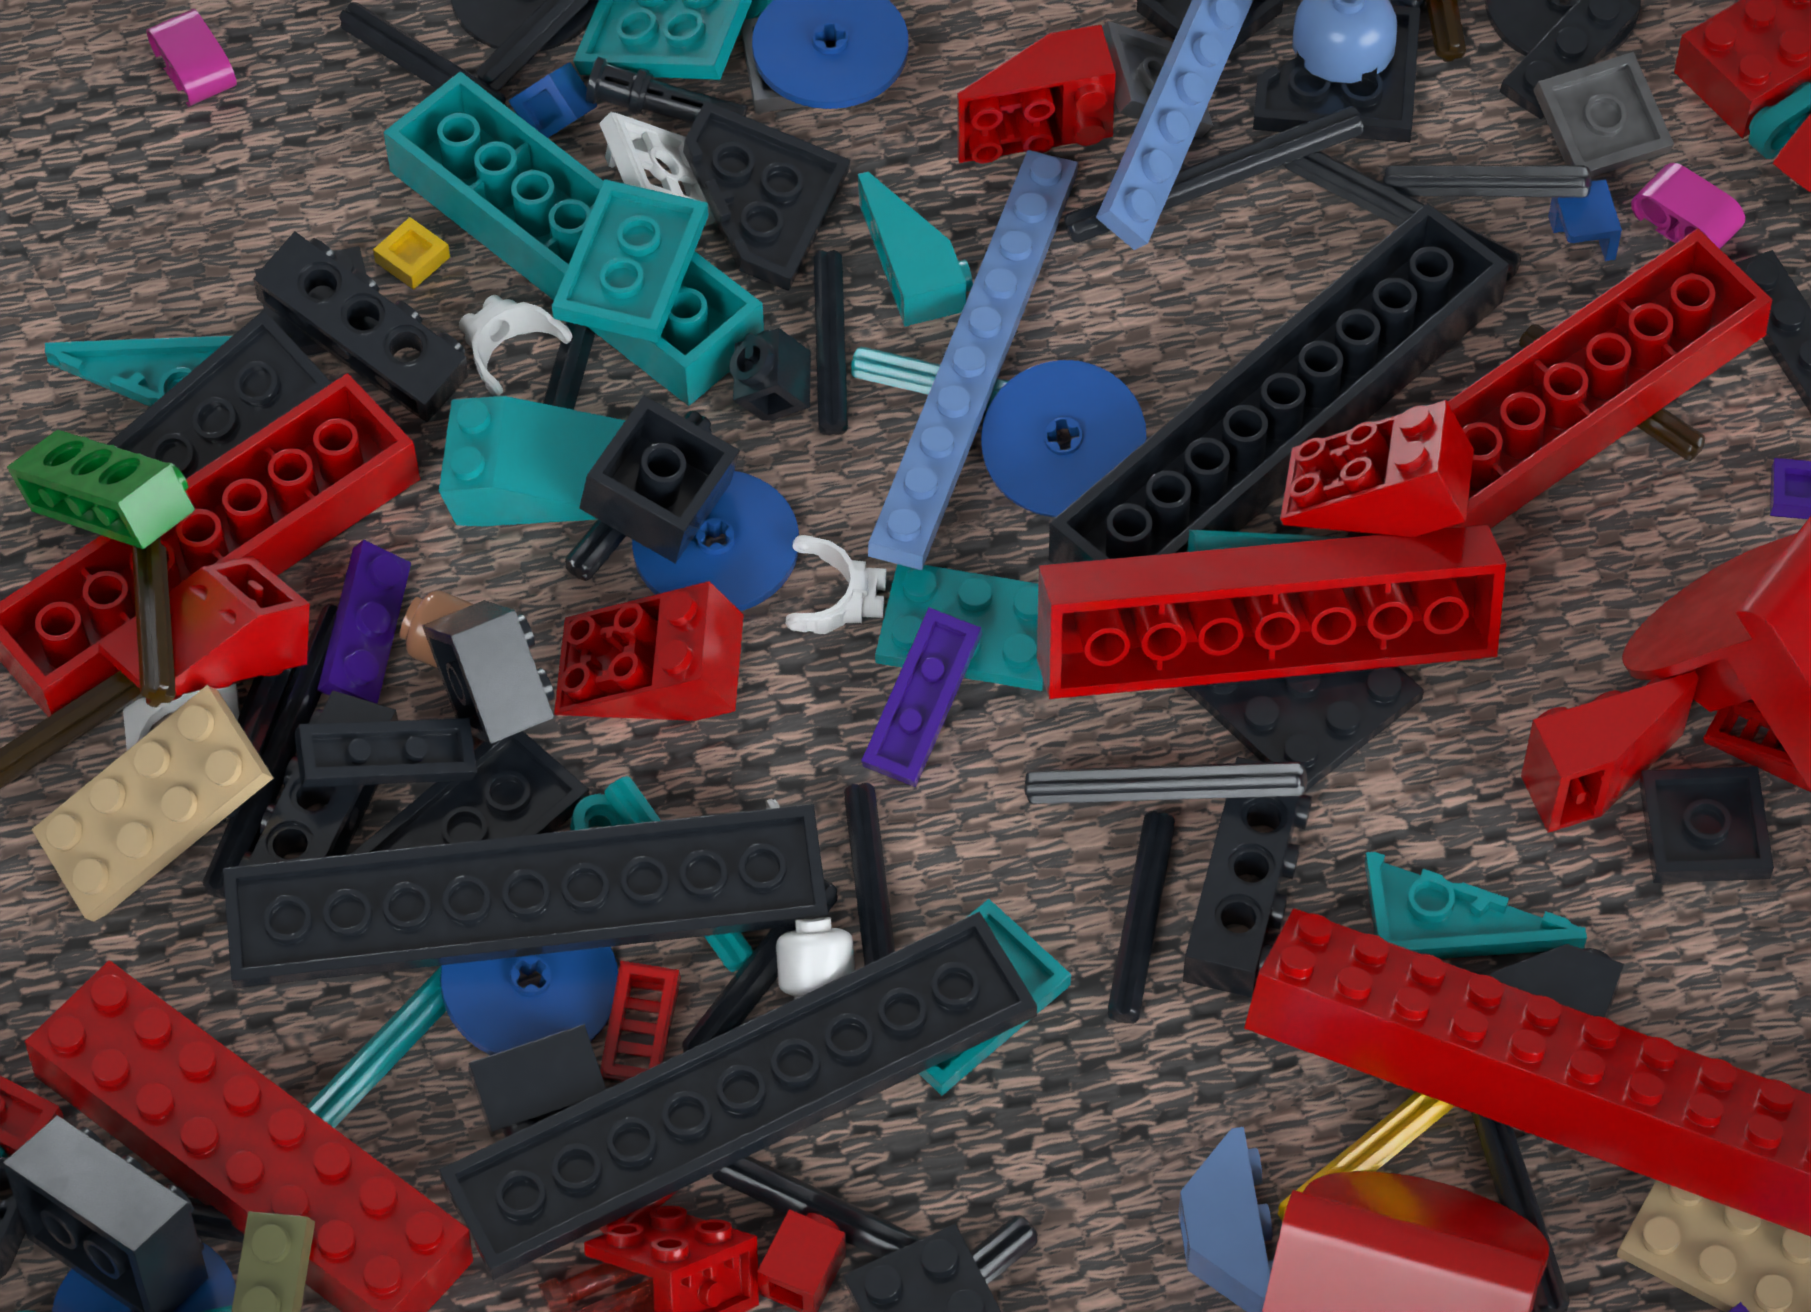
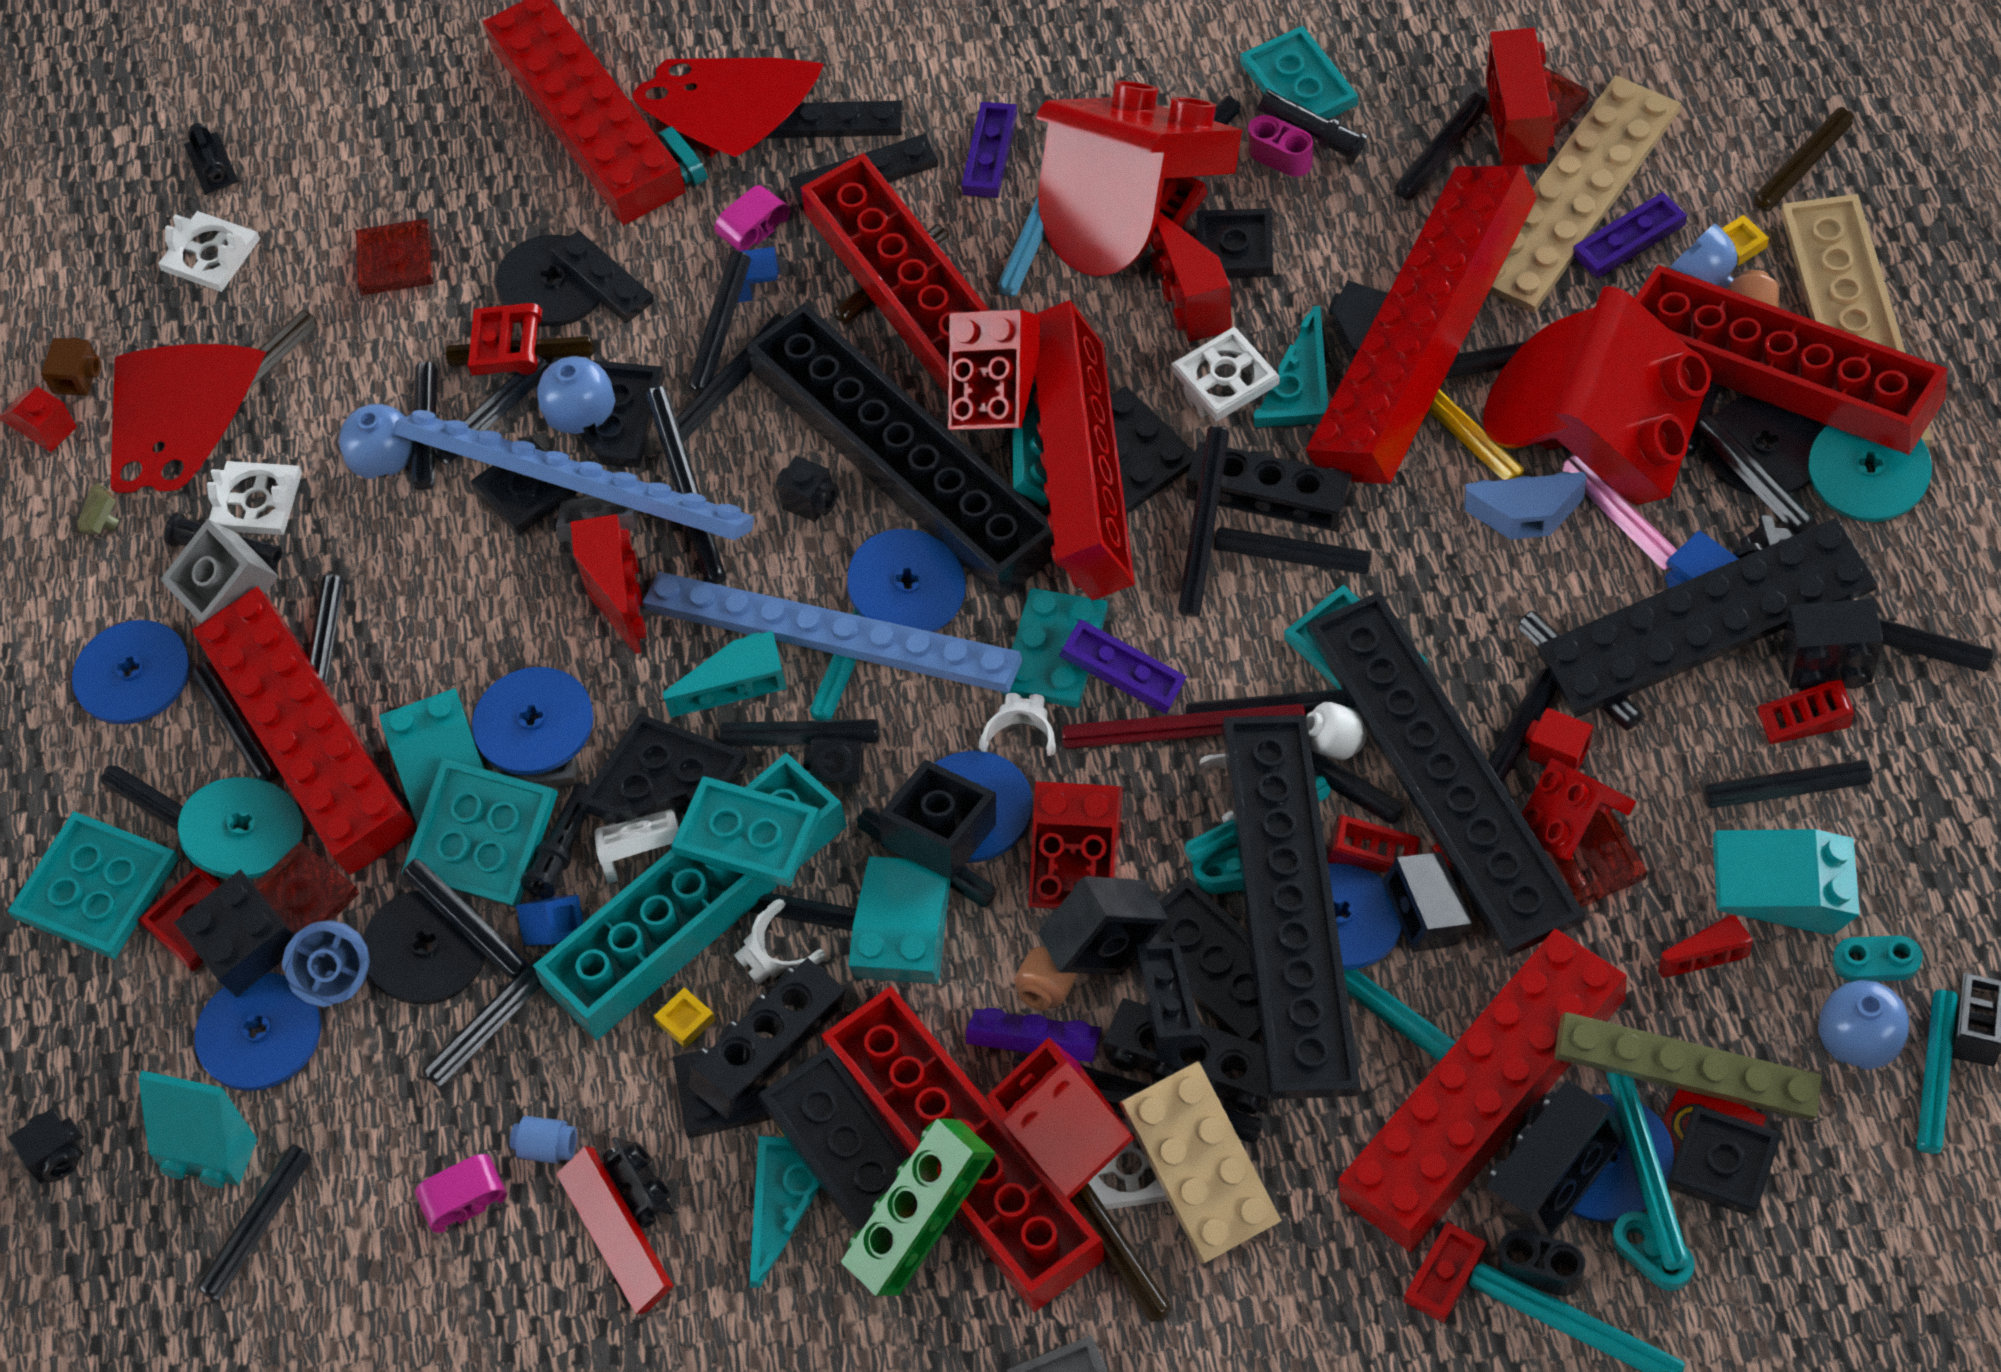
camera: 80 degrees left, 0 degrees up
dark brown axle [132,537,176,707] -> none
flat silver plate [1533,52,1674,177] -> none
none -> medium blue brick [510,1116,577,1164]
none -> tile [556,1146,674,1314]
none -> black hinge [602,1137,675,1228]
none -> black brick [776,455,839,522]
none -> medium azure axle [997,197,1045,297]
none -> dark red axle [1061,704,1306,749]
none -> white piece [1171,326,1280,422]

